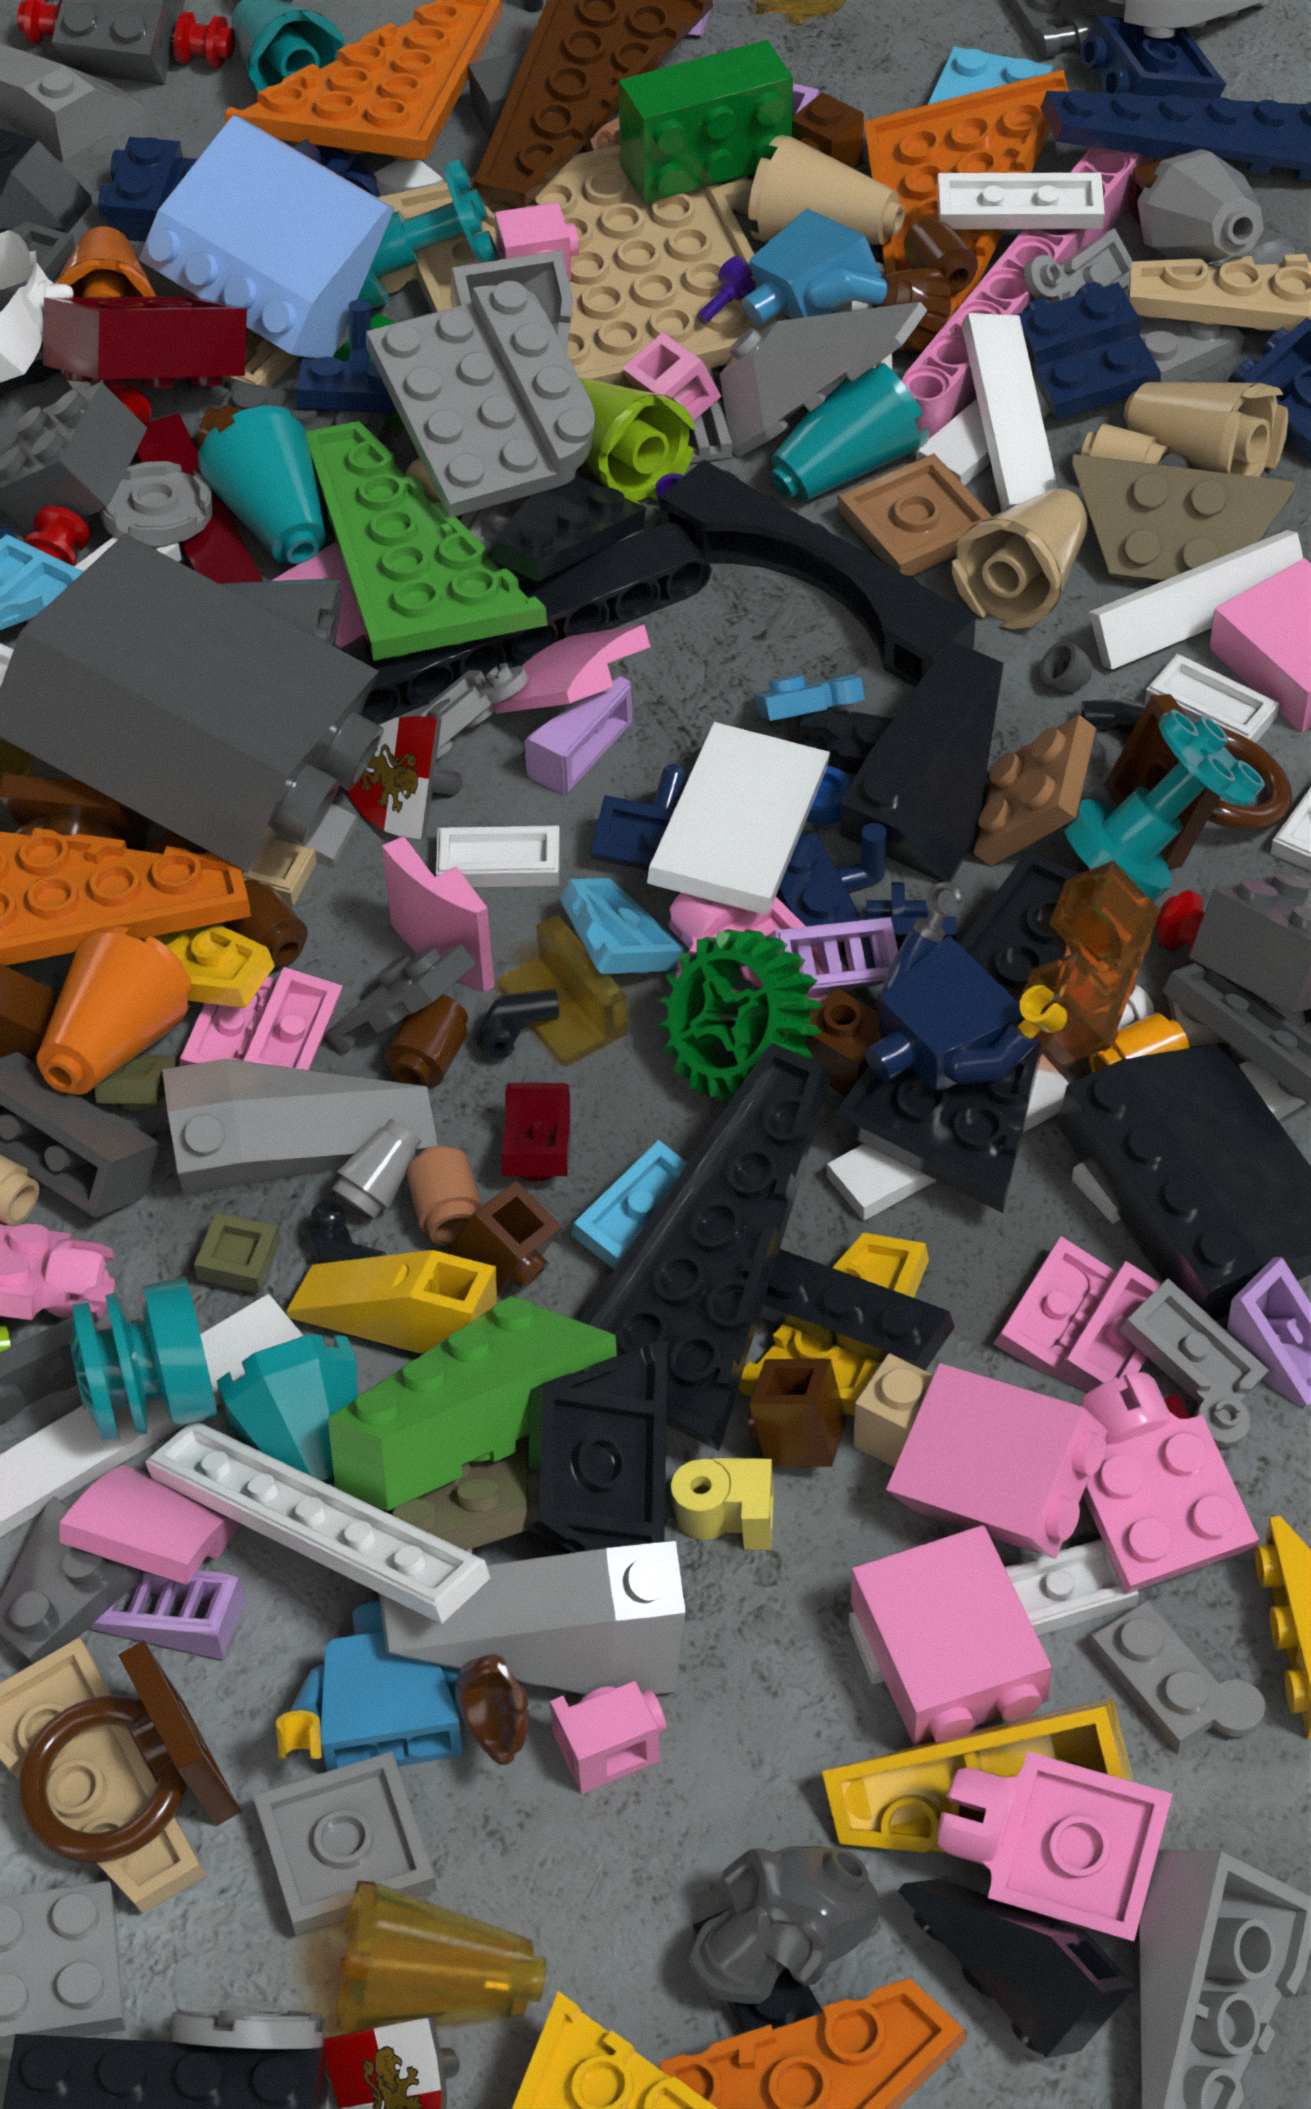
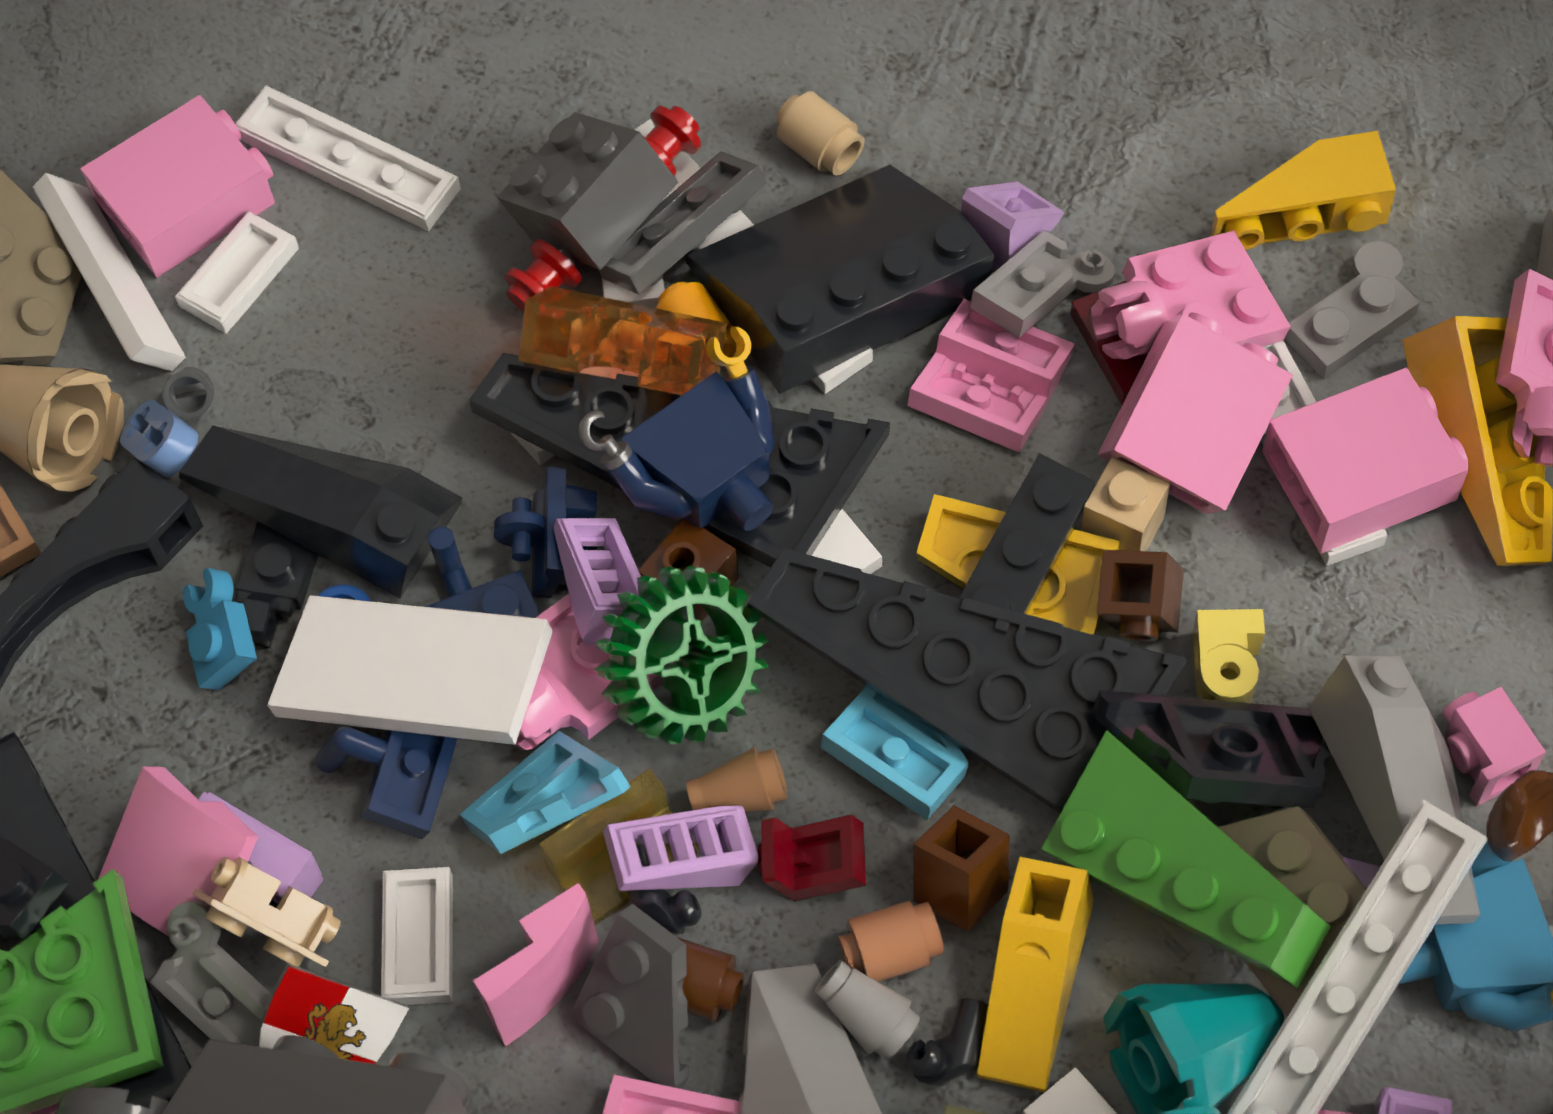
camera: 90 degrees left, 10 degrees up
medium nougat plate [974,715,1096,866] -> none
teal piece [1064,709,1265,906] -> none
black arm [1081,698,1146,730] -> none
reddish brown tile [1104,694,1292,868] -> none
none -> medium blue beam [120,399,199,478]
none -> tan hinge [192,857,340,967]
none -> lavender slope [603,805,758,891]
none -> medium nougat cone [686,746,789,812]

